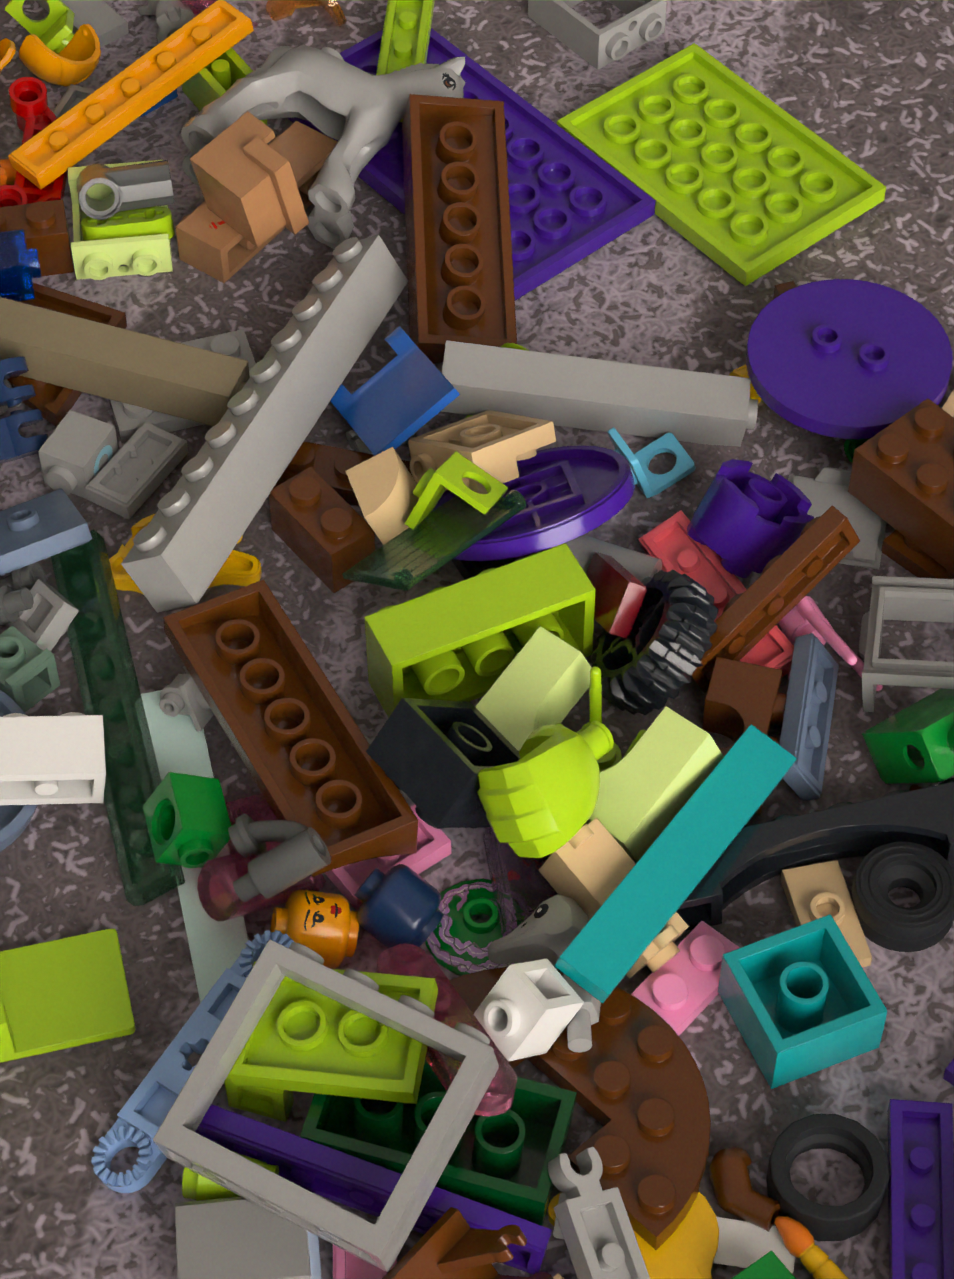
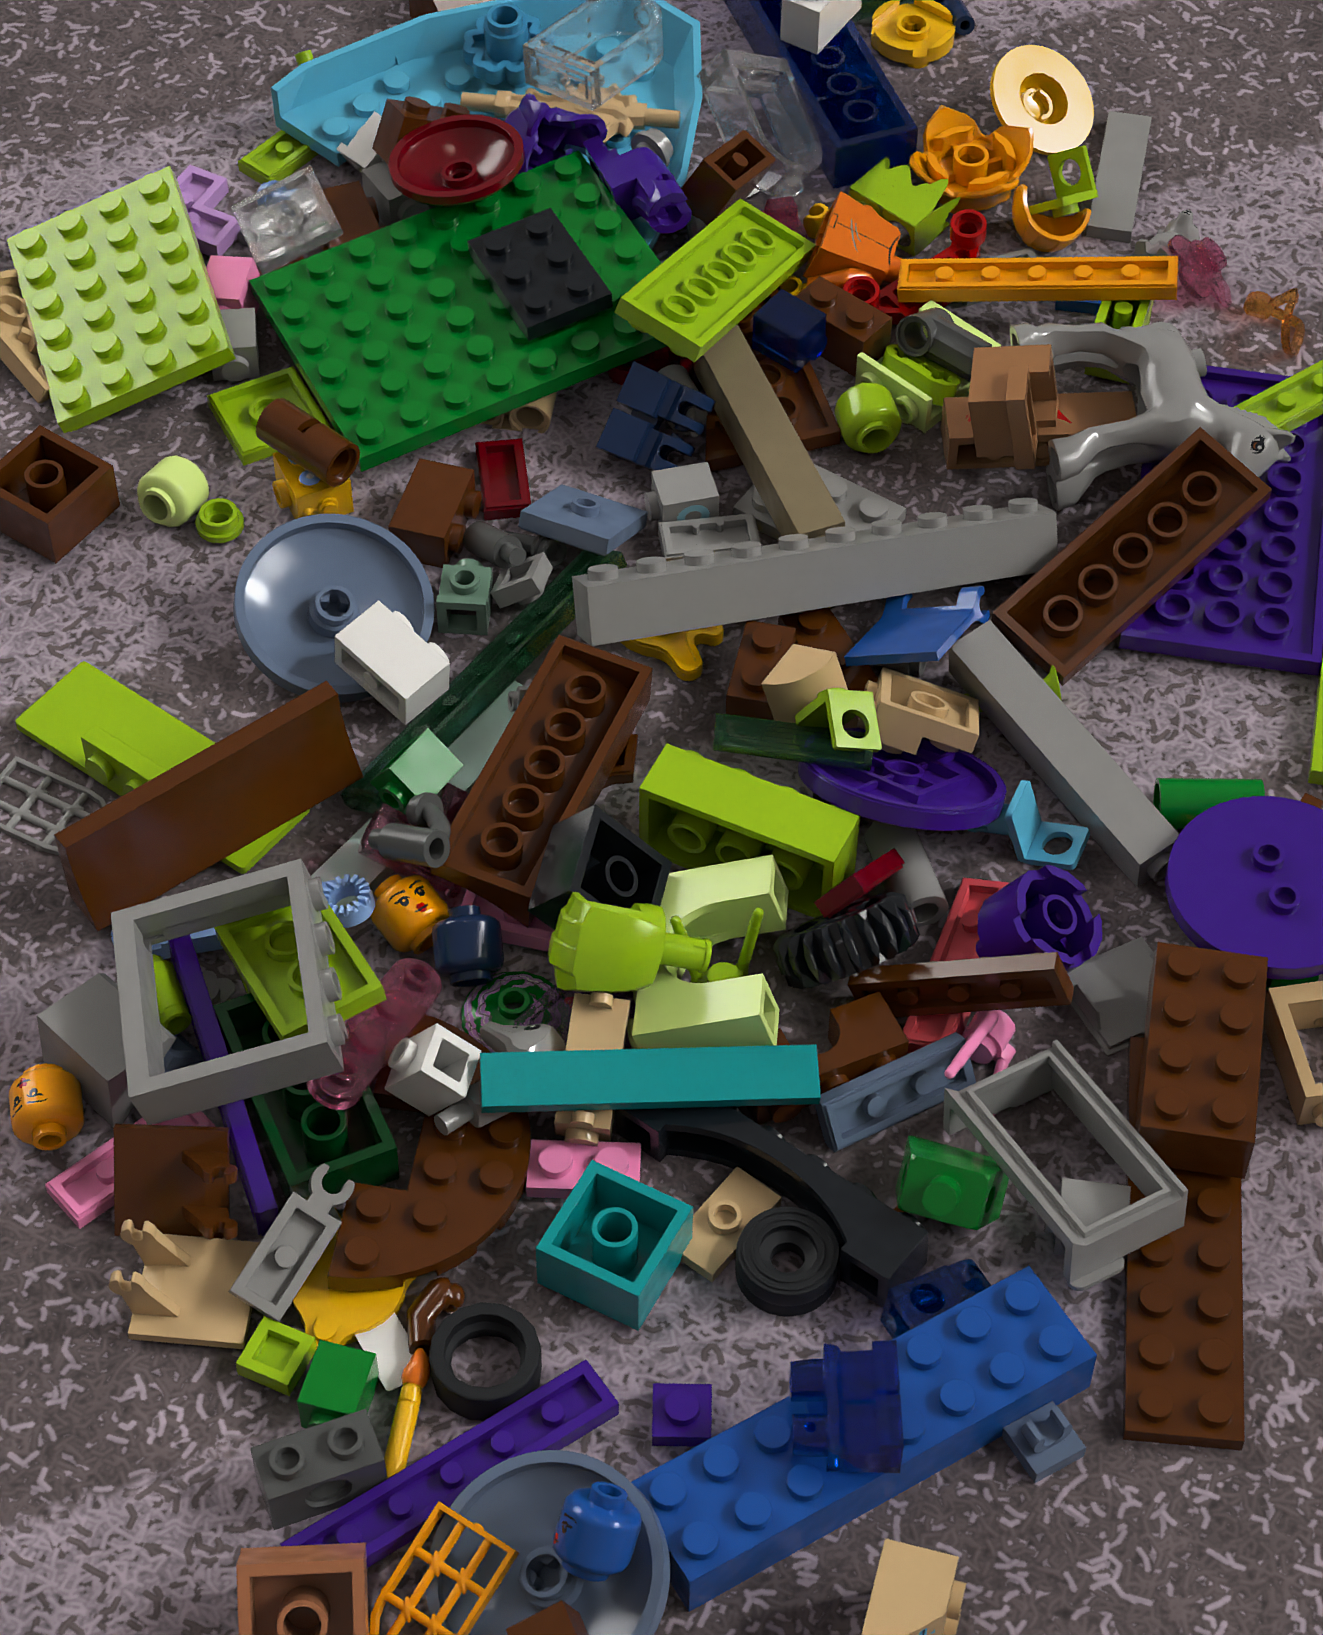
camera: 50 degrees right, 0 degrees up
none -> reddish brown arch [54,681,364,931]
none -> lime head [834,383,902,453]
none -> green pin [1153,778,1265,830]

